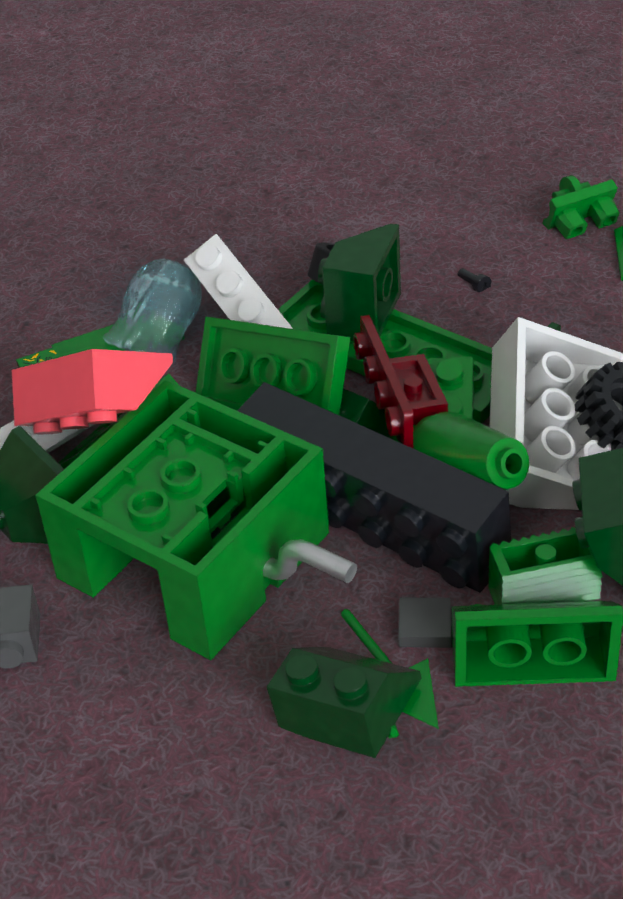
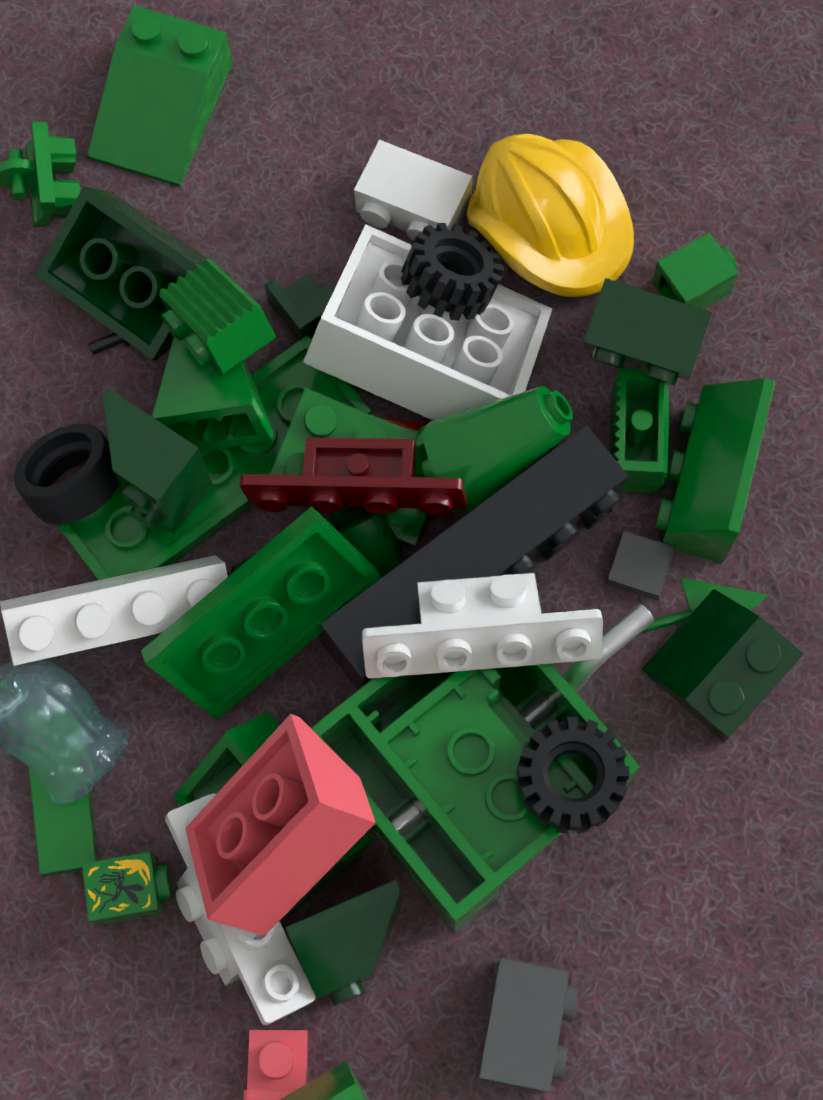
camera: 75 degrees left, 30 degrees up
none -> dark green slope [35,186,230,360]
none -> green slope [152,337,274,451]
none -> green brick [159,258,276,375]
none -> white bracket [362,573,603,678]
none -> black tyre [516,717,630,834]

